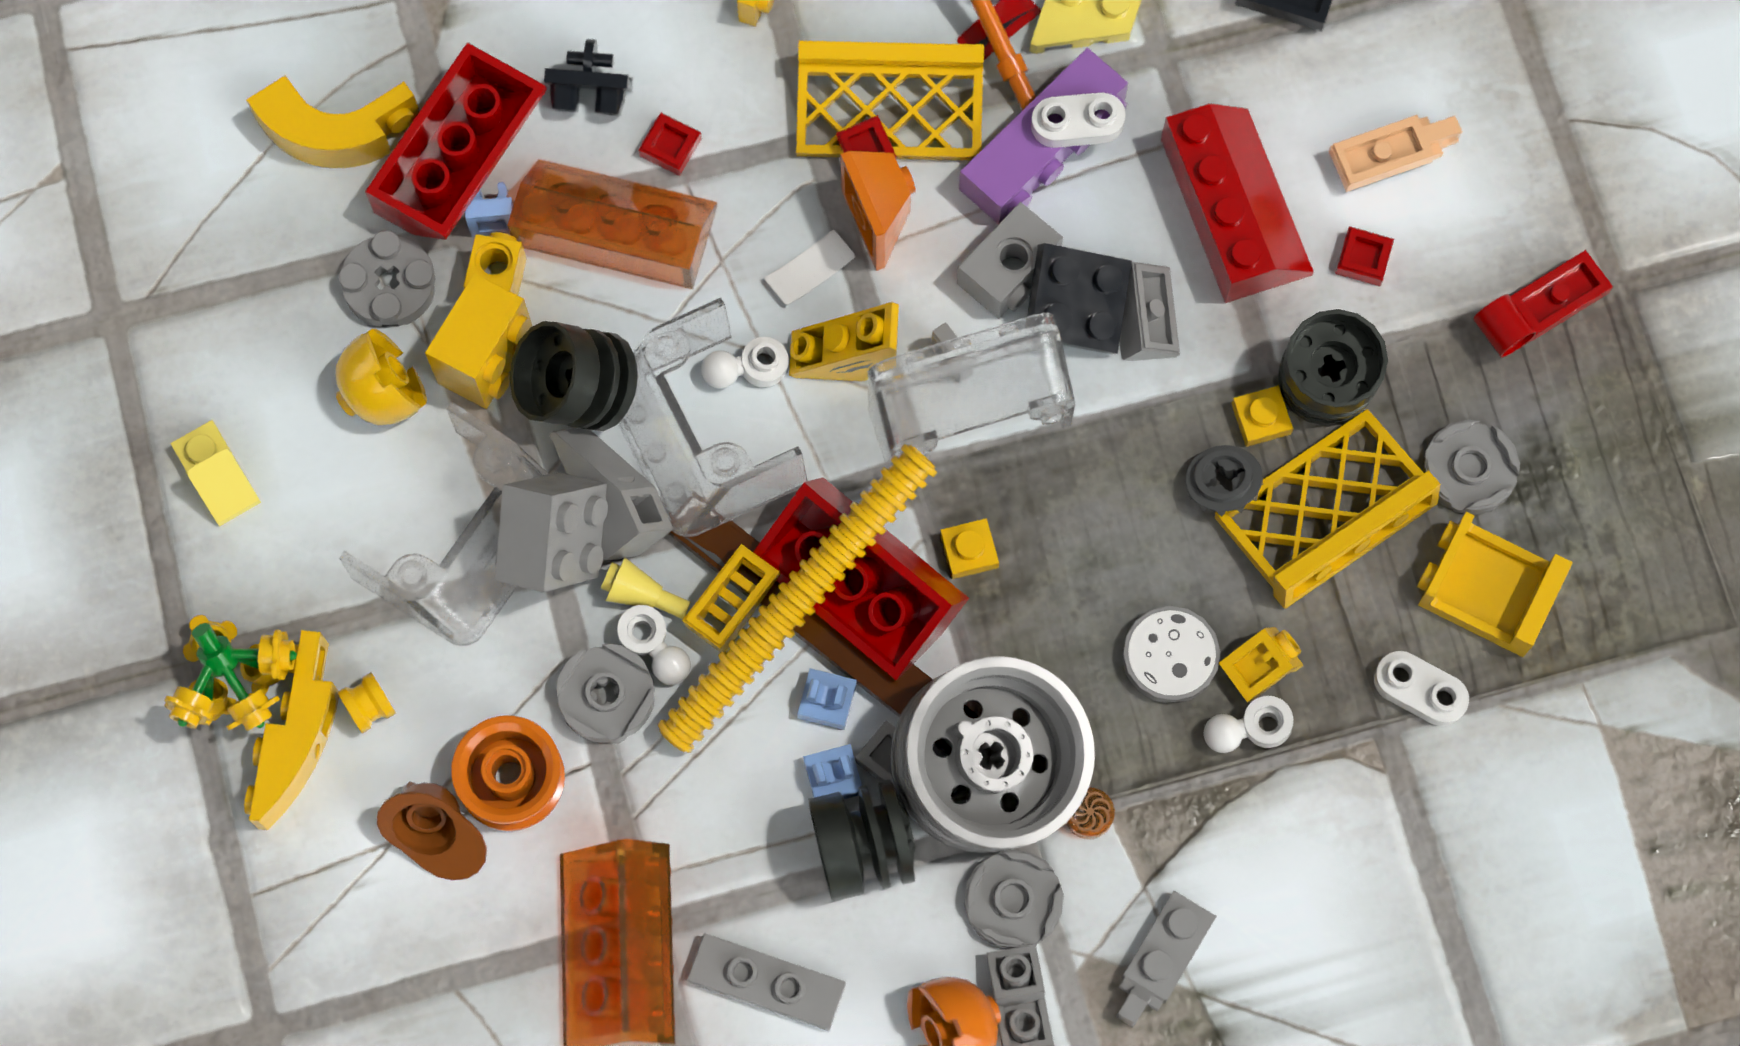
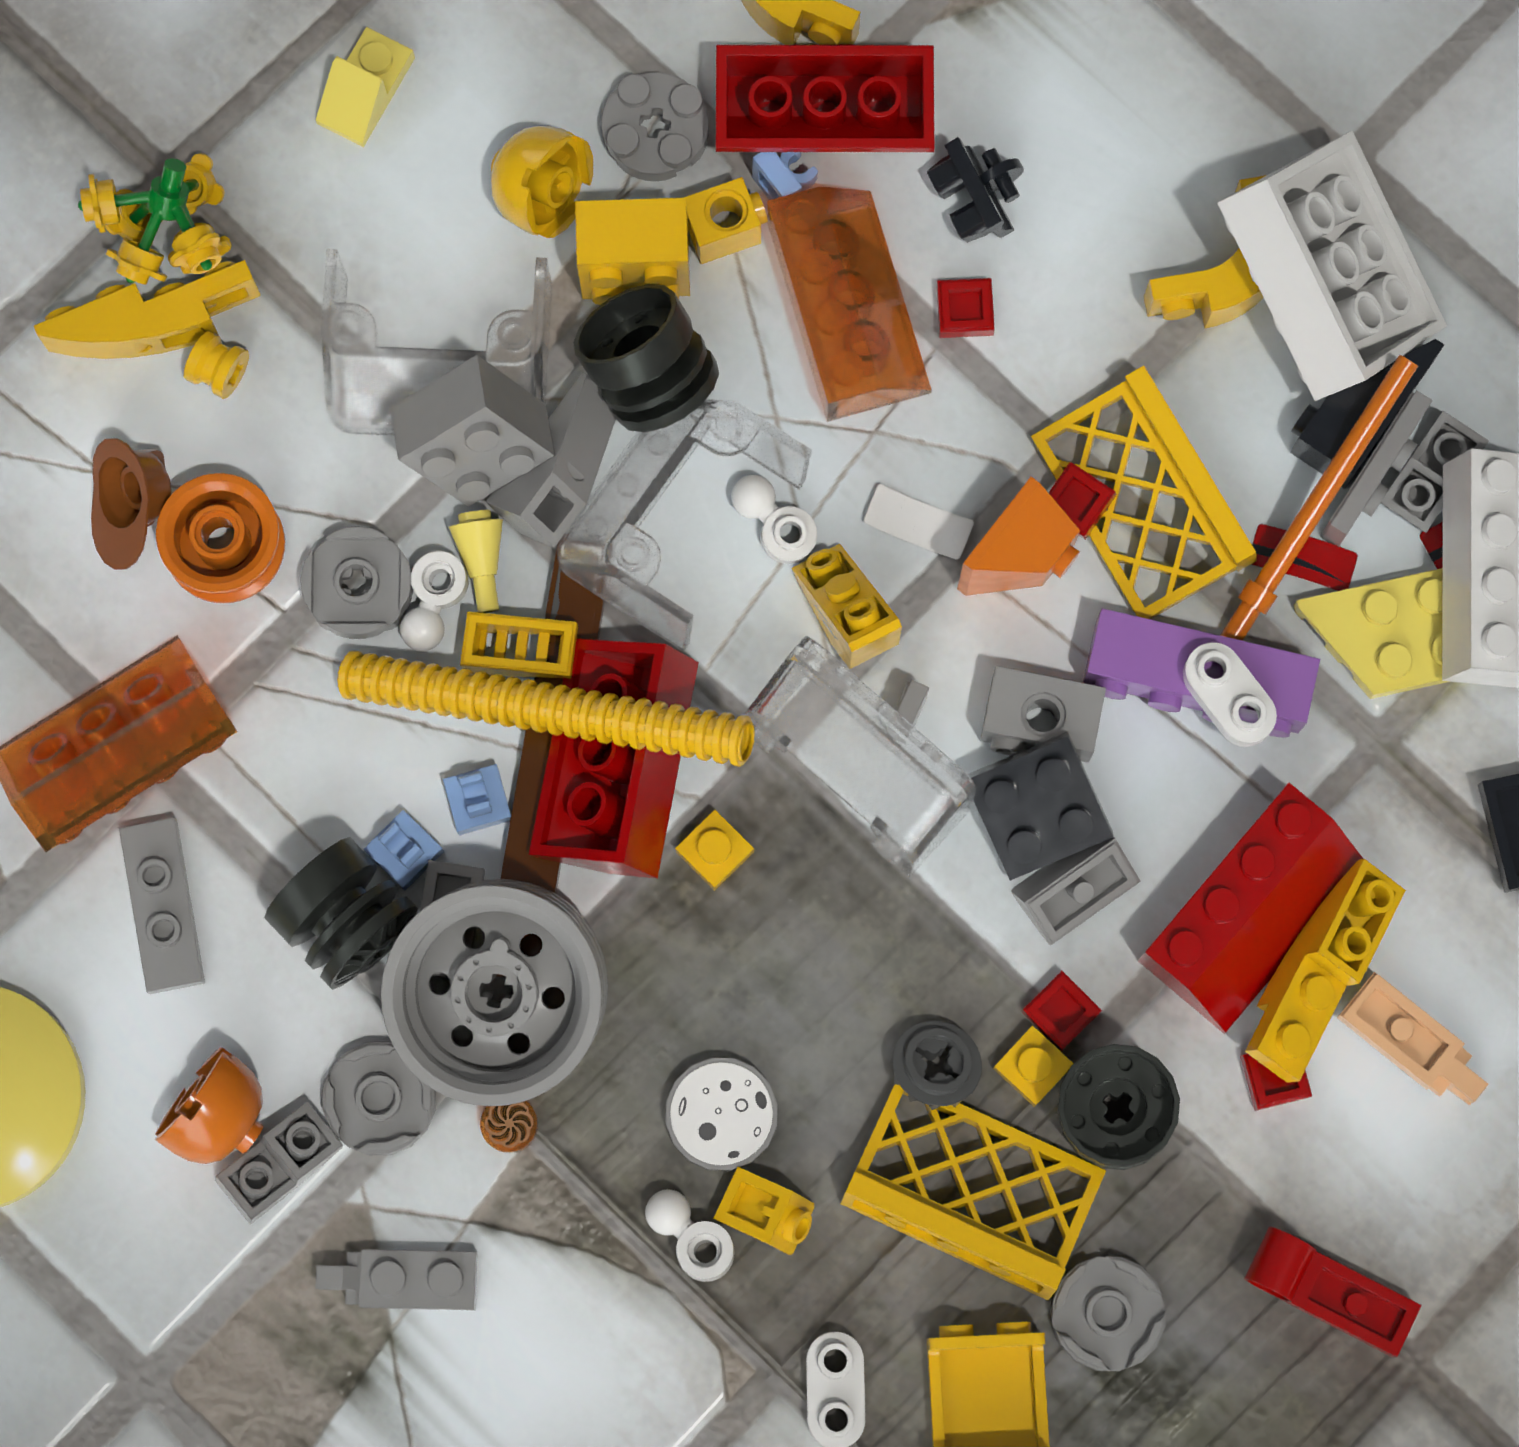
camera: 60 degrees right, 5 degrees up
none -> red tile [1021,971,1102,1051]
none -> yellow slope [1245,858,1406,1083]

